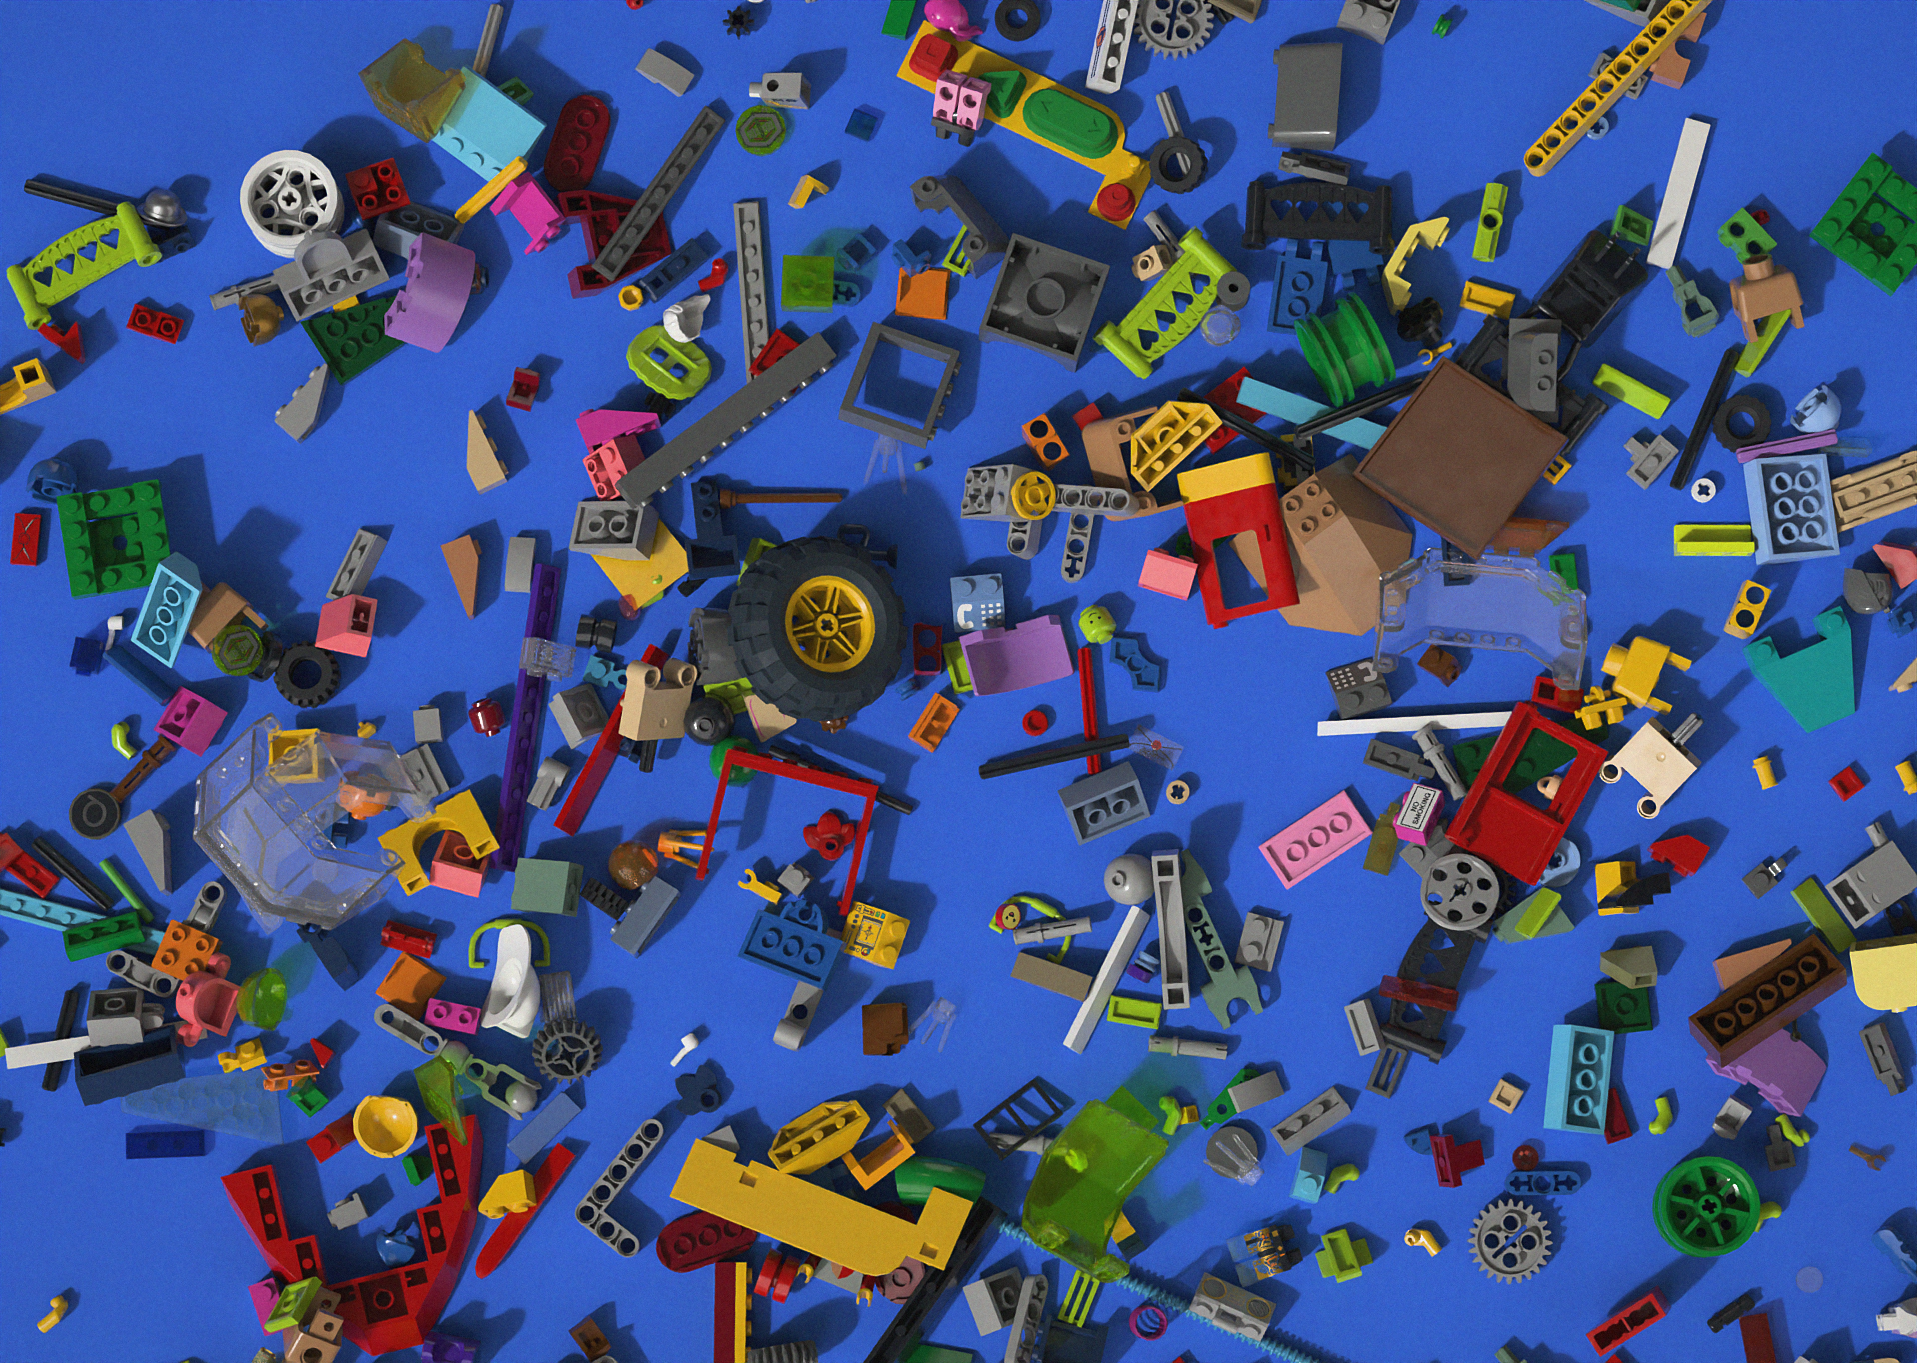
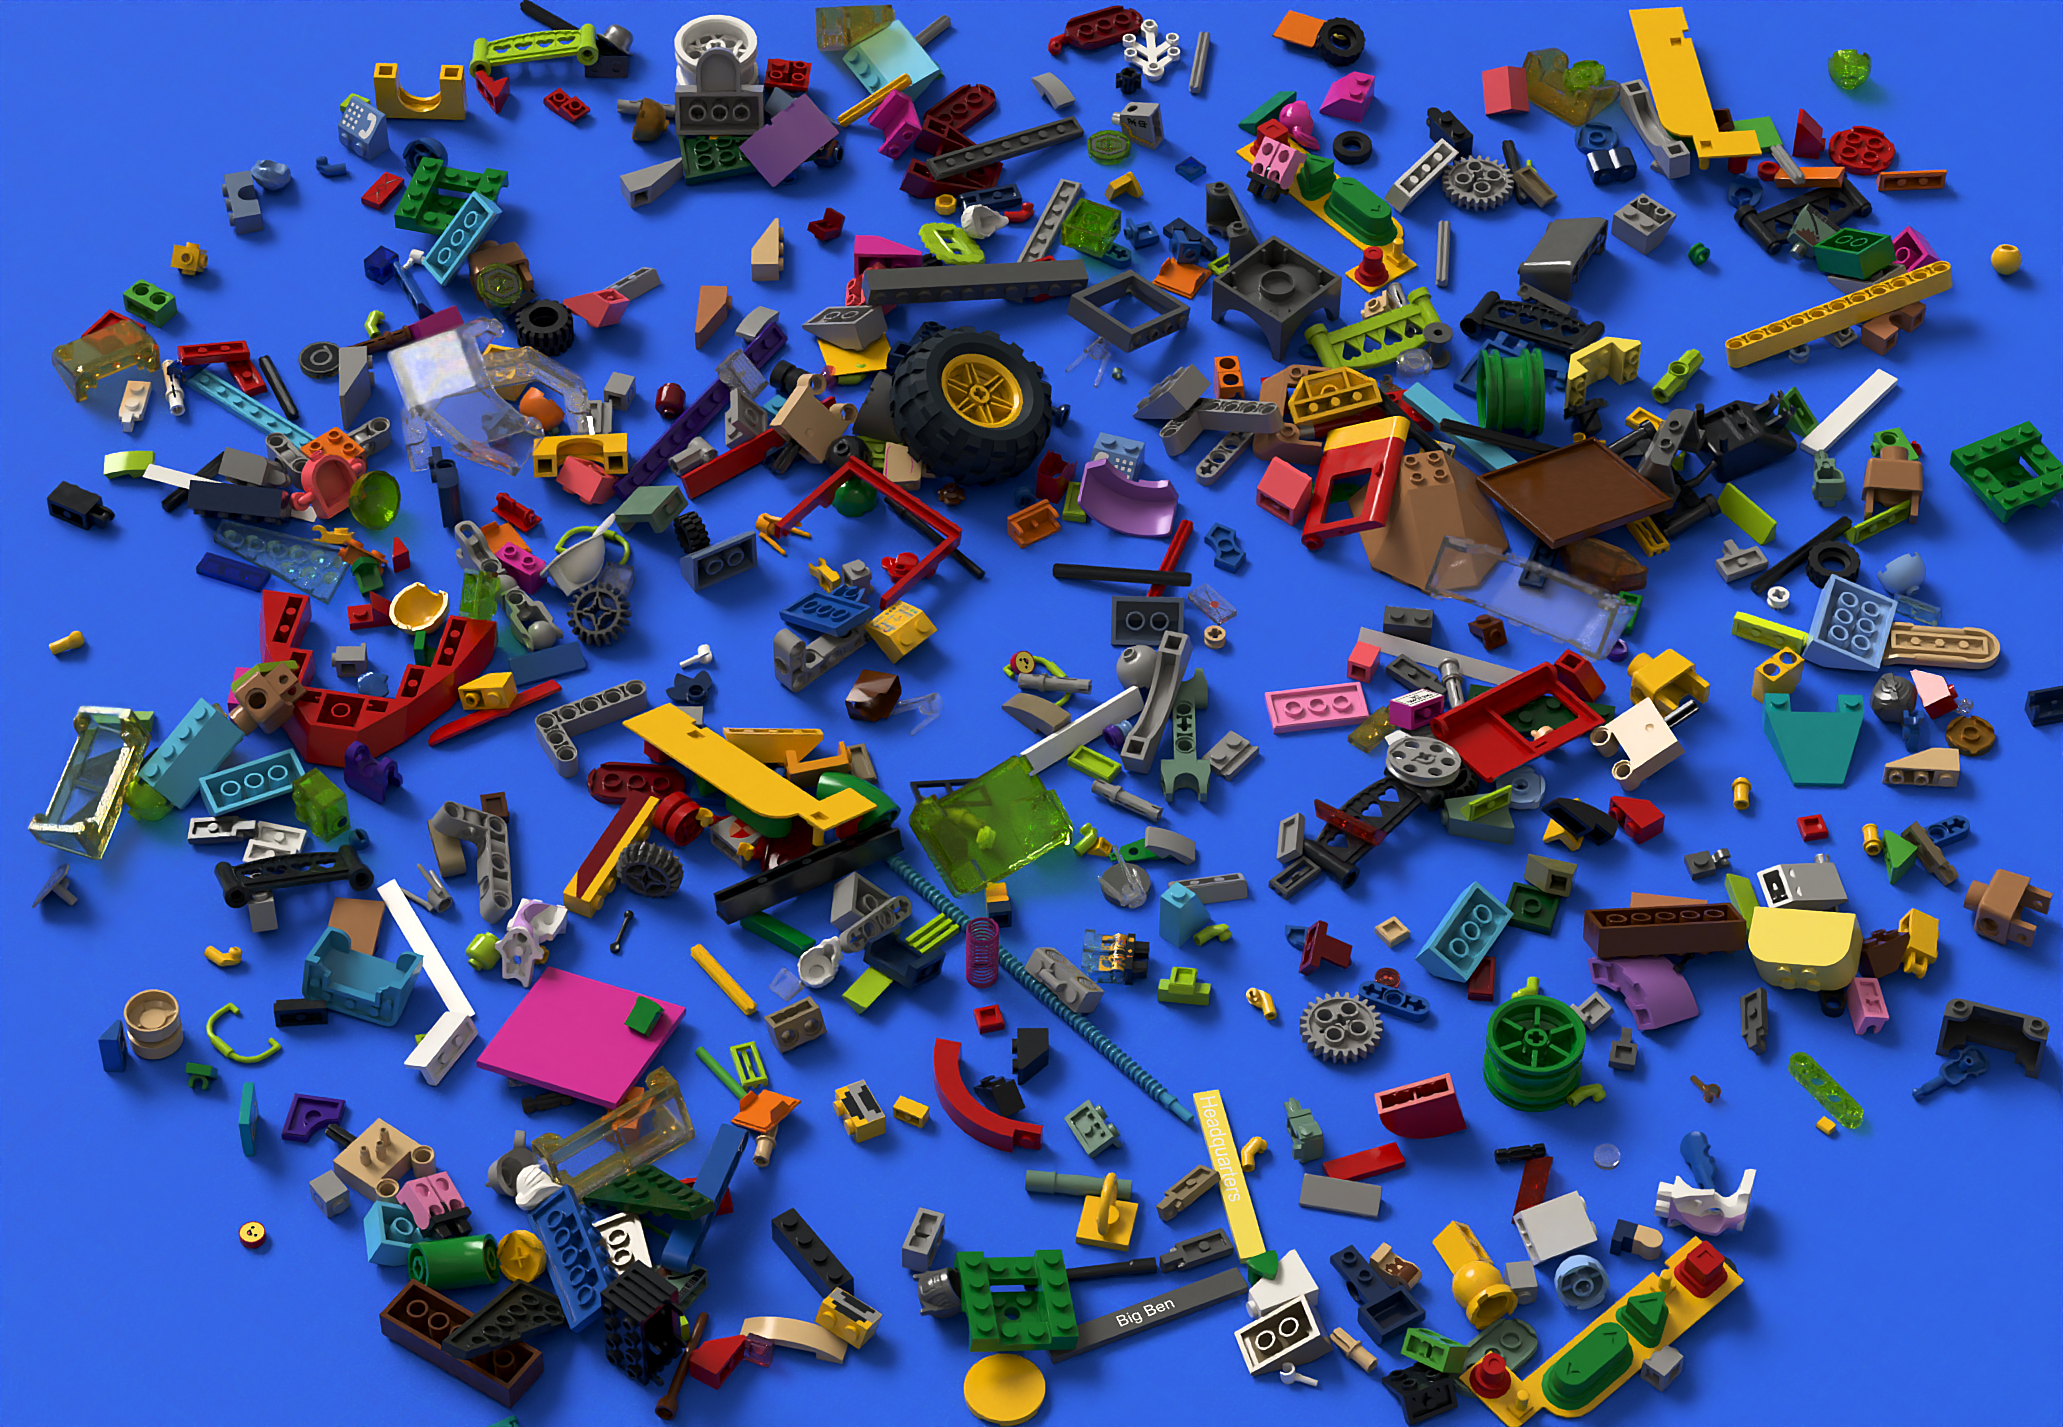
camera: 25 degrees right, 35 degrees down
green slope [62,911,145,962] -> none
bright green bar [99,858,155,924] -> none
clear orange helmet [608,840,659,890] -> none
yellow wheel [1011,471,1056,520] -> none
red tile [1022,710,1048,737] -> none
lime head [1078,605,1116,644] -> none
black tyre [1149,136,1208,194] -> none
yellow hips [1574,685,1627,730] -> none
medium lavender axle [1736,429,1838,463] -> none
lime arm [1775,1114,1810,1147] -> none
none -> dark blue hinge [1163,217,1217,262]
none -> coral brick [1347,641,1381,684]
none -> hand [1379,374,1403,393]

